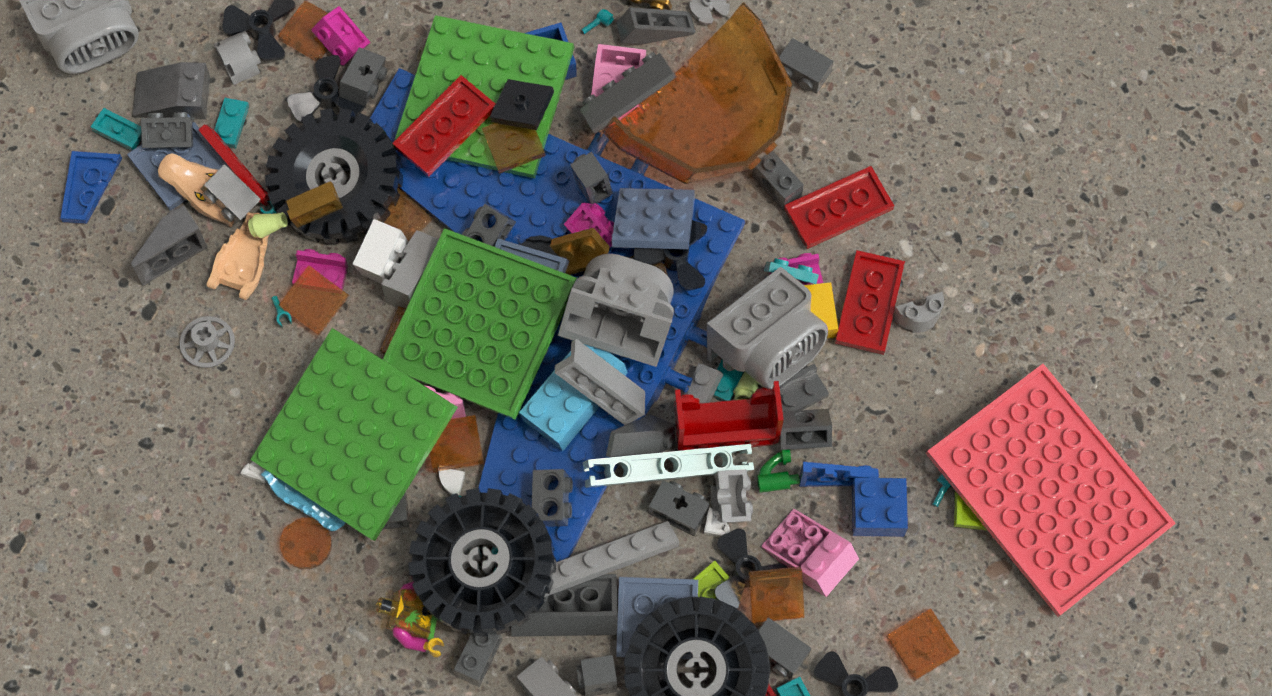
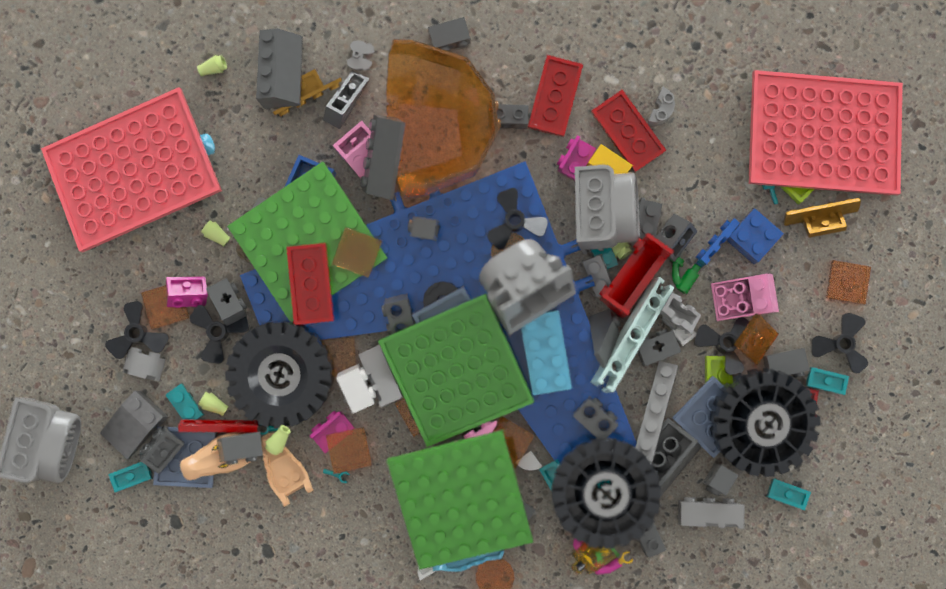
camera: 45 degrees left, 15 degrees up
blue wing [60,151,122,224] -> none
flat silver slope [131,206,208,286] -> none
light grey wheel [180,316,235,368] -> none
pearl gold panel [287,181,343,228] -> none
black plate [490,79,554,130] -> none
pearl gold bracket [550,228,610,275] -> none
light grey panel [555,339,645,425] -> none
dark pink bracket [564,203,614,249] -> none
teal hand [581,9,614,34] -> none
sand blue plate [612,188,695,249] -> none
teal plate [764,258,819,284] -> none
none -> yellowish green cone [198,392,228,416]
none -> yellowish green cone [201,220,230,247]
none -> pearl gold bracket [783,198,861,238]

